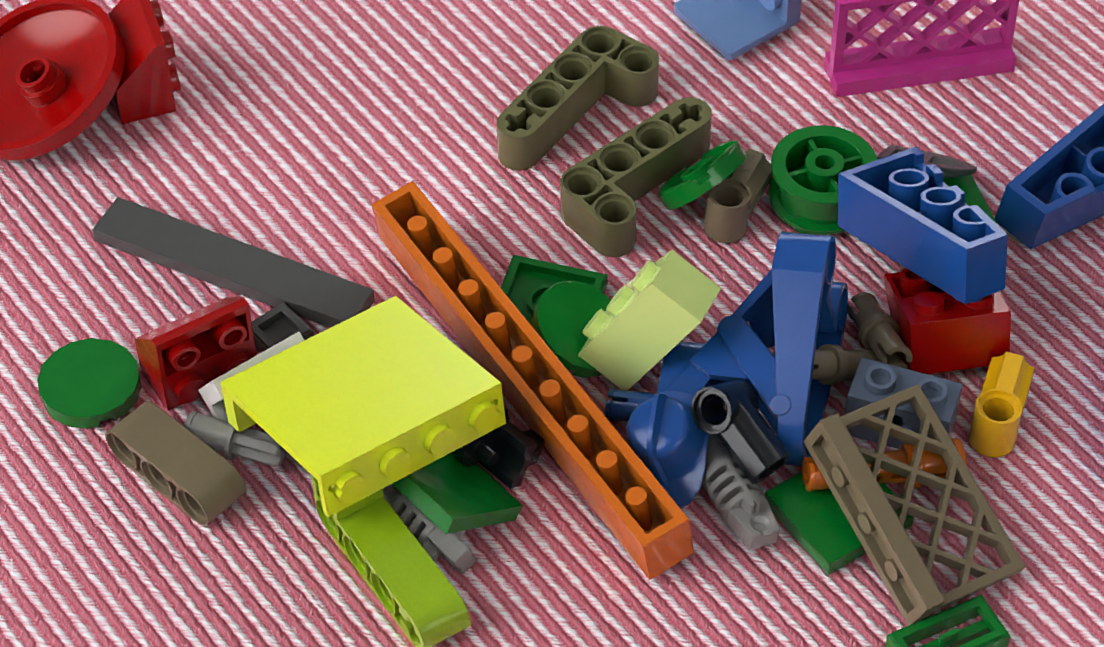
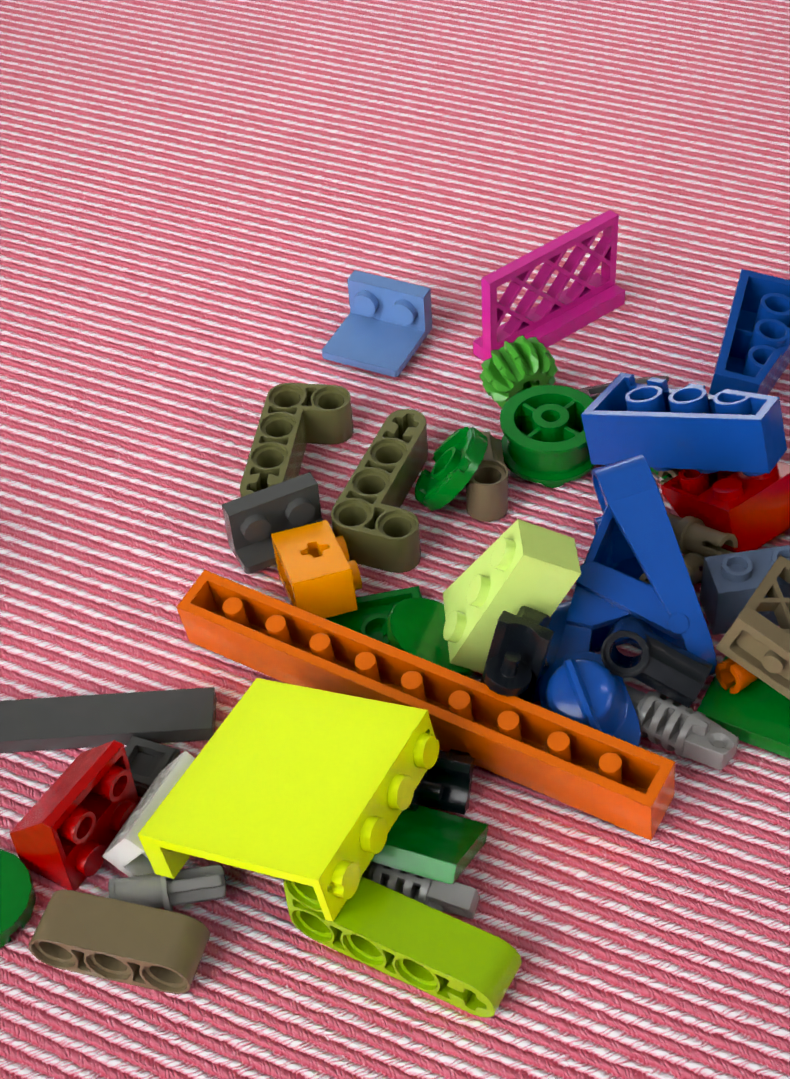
camera: 25 degrees left, 5 degrees down
none -> dark grey bracket [222,472,324,574]
none -> light orange brick [271,520,362,618]
none -> bright green gear [480,335,558,408]
none -> black hips [481,606,555,703]

